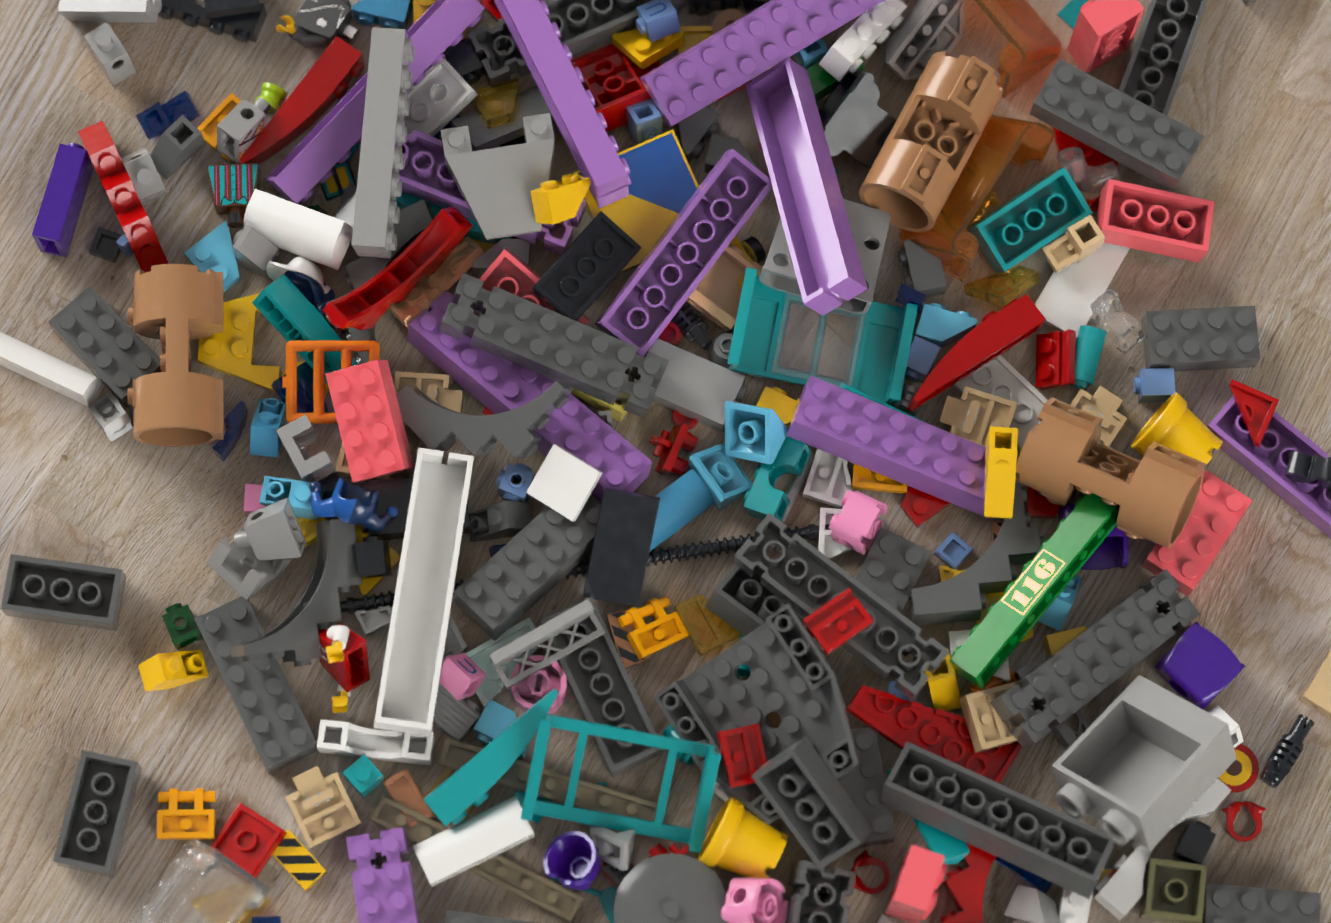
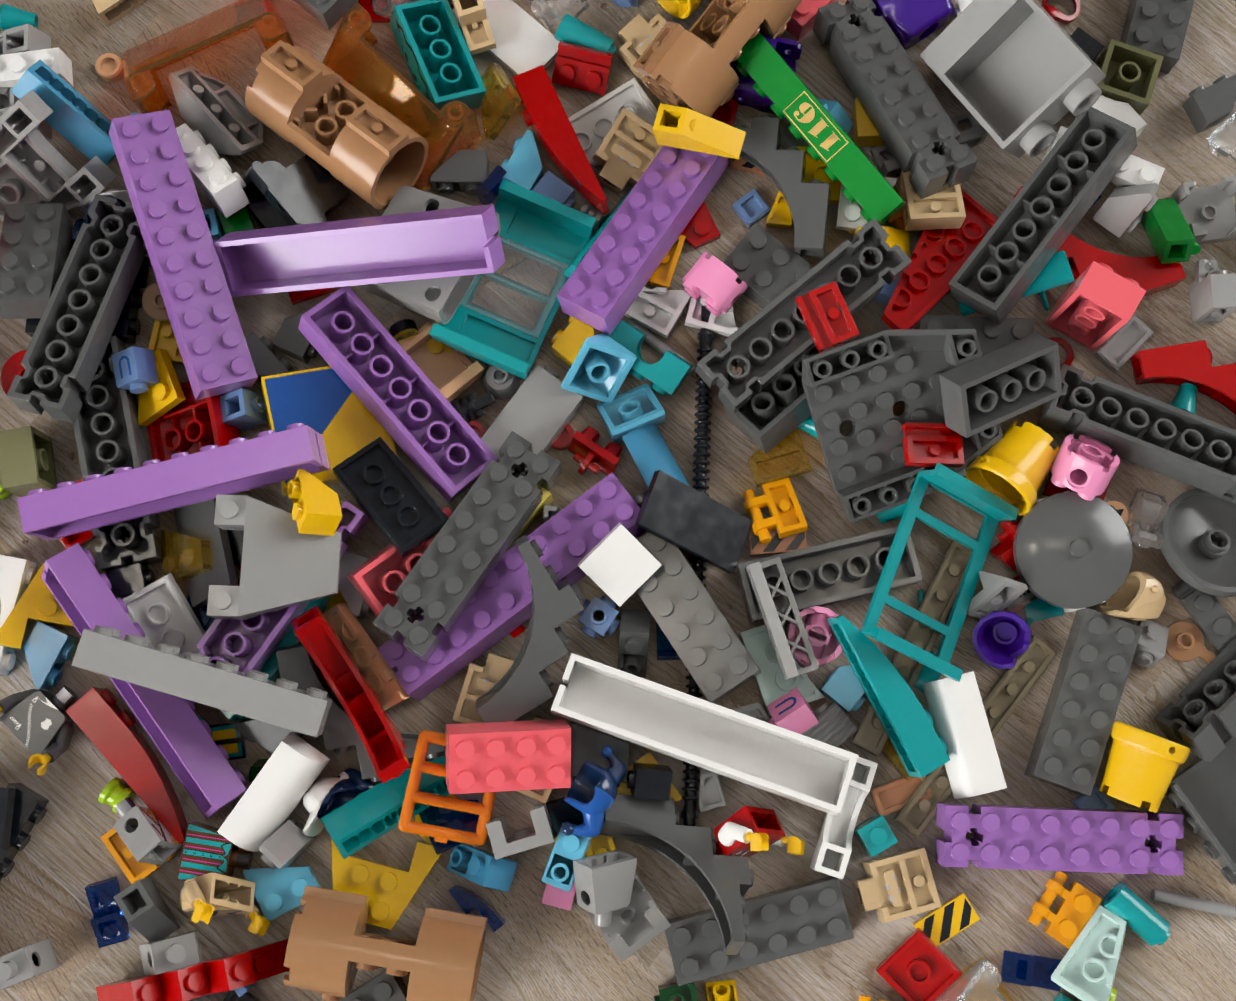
camera: 75 degrees left, 5 degrees up
none -> tan torso [180,872,270,936]

